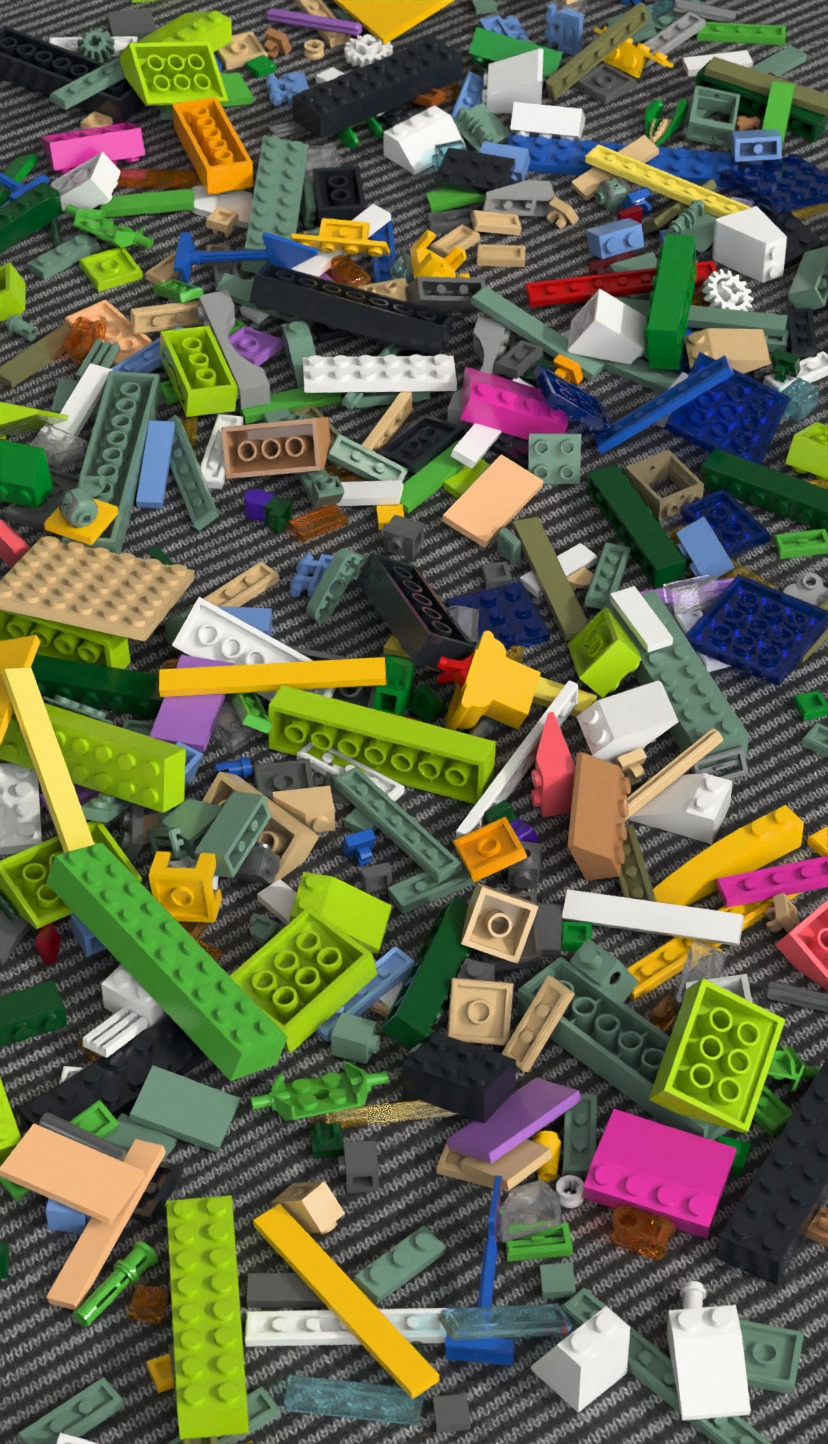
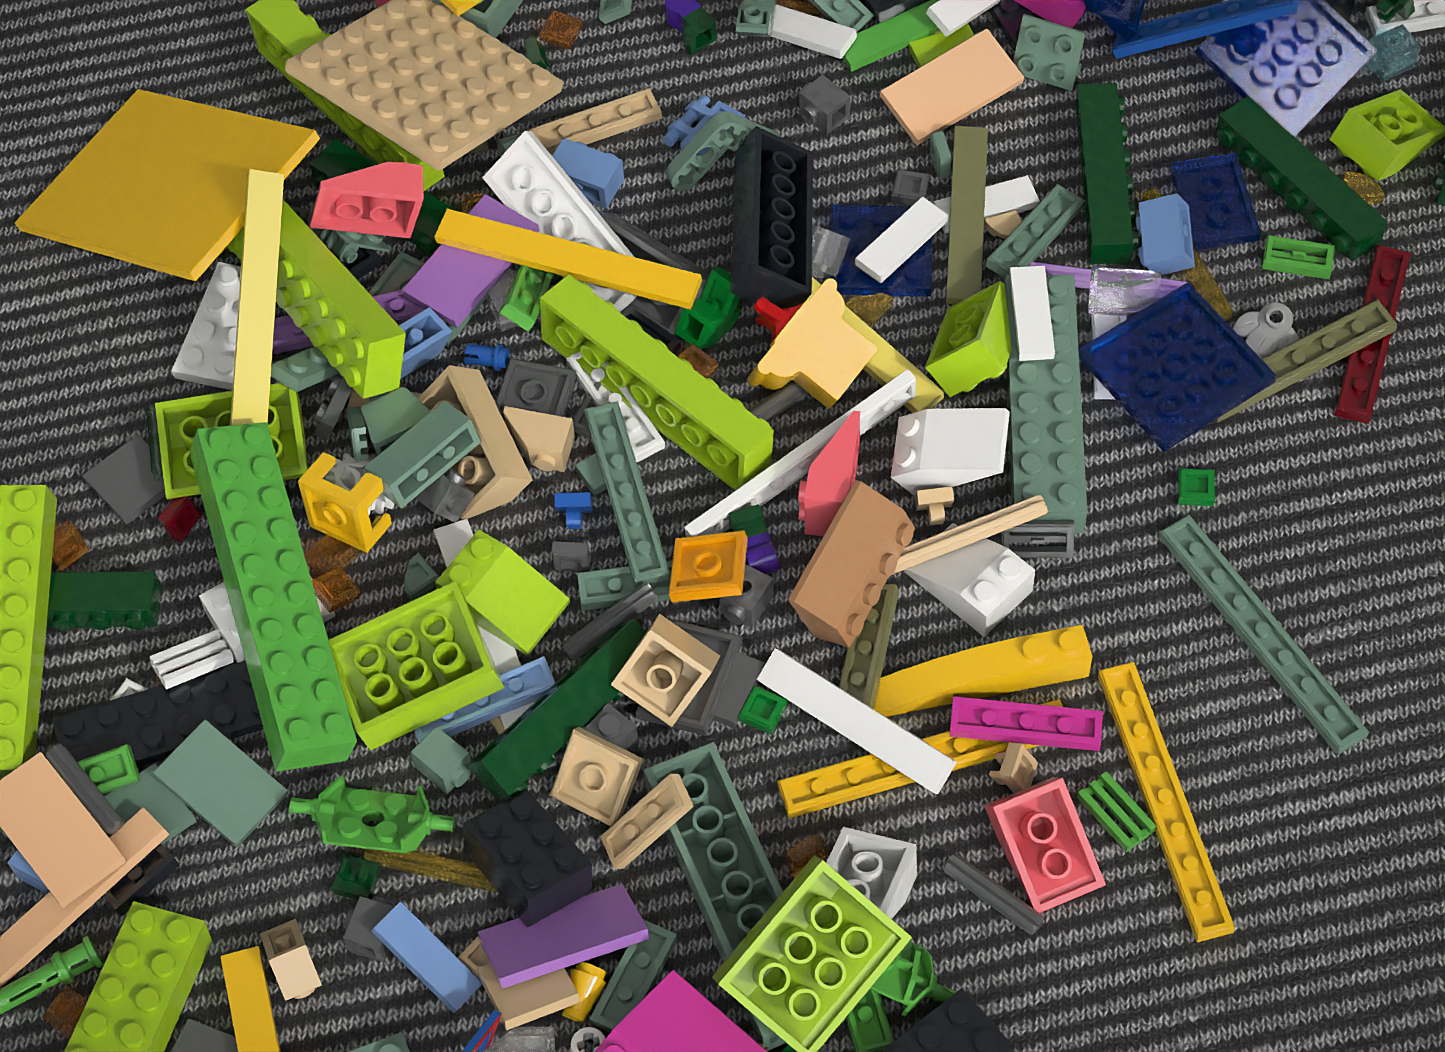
camera: 25 degrees right, 15 degrees up
clear orange tile [289,504,348,543] -> none
yellow tile [376,504,404,530] -> none
dark green tile [408,684,447,724] -> none
sand green torso [569,939,639,1002] -> none
dark tan window [625,449,704,522] -> none
clear slope [673,941,728,1003] -> none
none -> coral slope [310,162,424,238]
none -> medium blue tile [371,902,482,1013]
none -> clear orange tile [540,10,583,49]
none -> dark grey axle [562,583,658,660]
none -> white tile [855,197,948,283]

